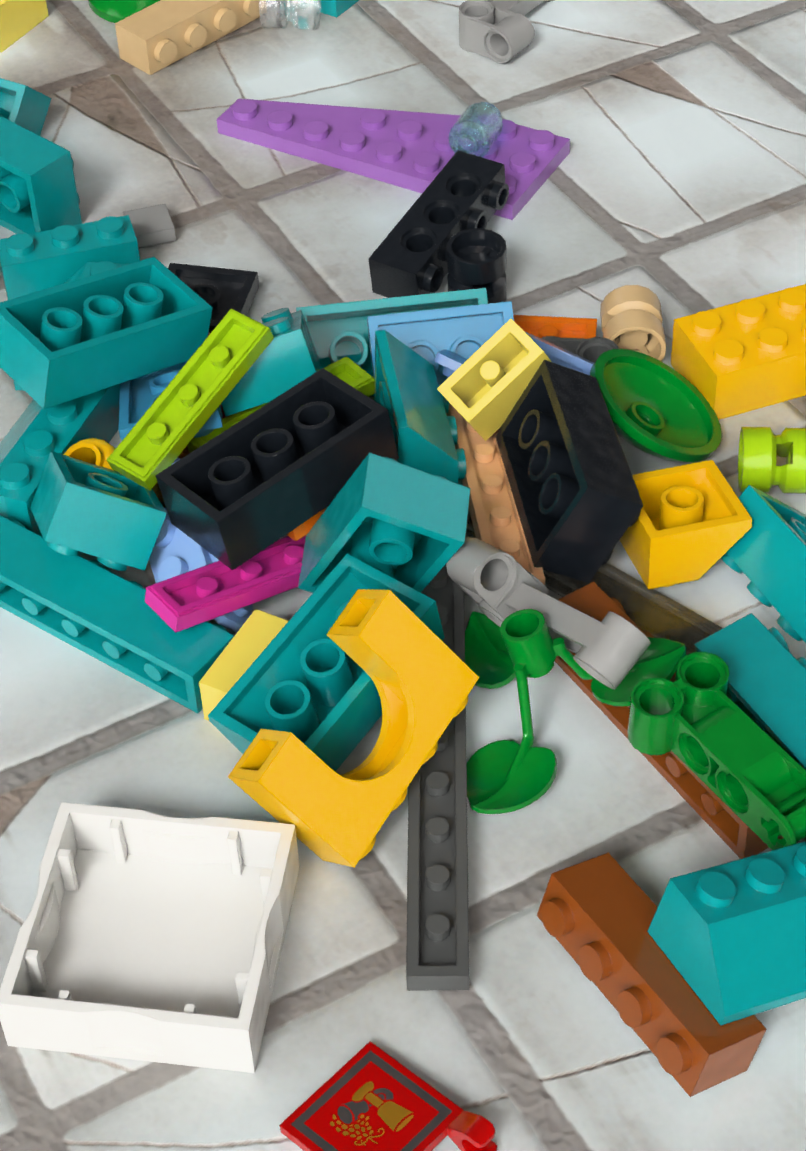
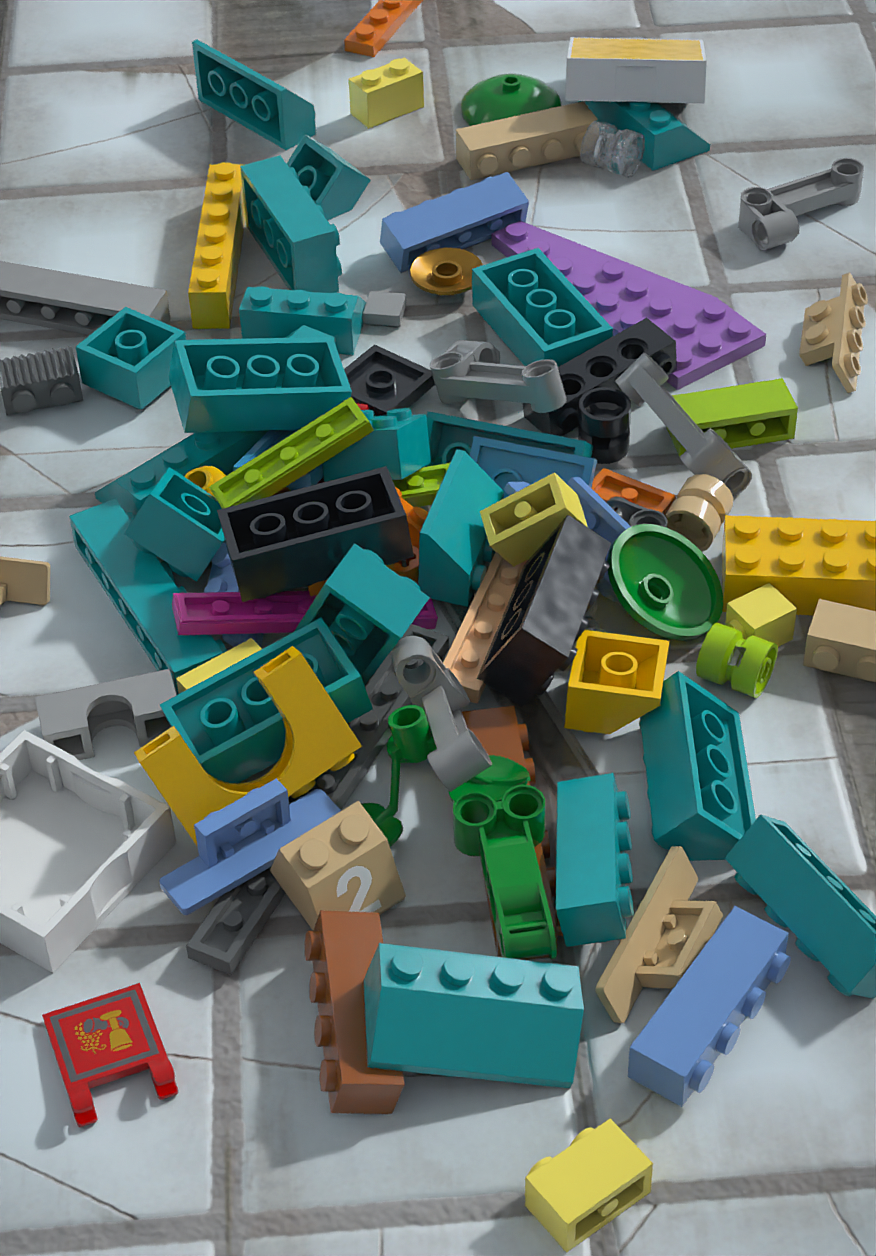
camera: 25 degrees right, 0 degrees up
clear light blue brick [448,102,503,158] -> none
none -> light grey arch [35,669,176,760]
none -> medium blue bracket [159,778,342,915]
none -> tan slope [270,800,406,930]
none -> medium blue brick [380,172,529,273]
none -> pearl gold dish [410,248,483,295]
none -> light grey piece [429,340,567,413]
none -> teal brick [472,248,613,367]
none -> light grey piece [615,352,752,497]
none -> lime brick [666,378,798,457]
none -> light yellow brick [725,583,797,647]
none -> tan bracket [799,272,868,393]

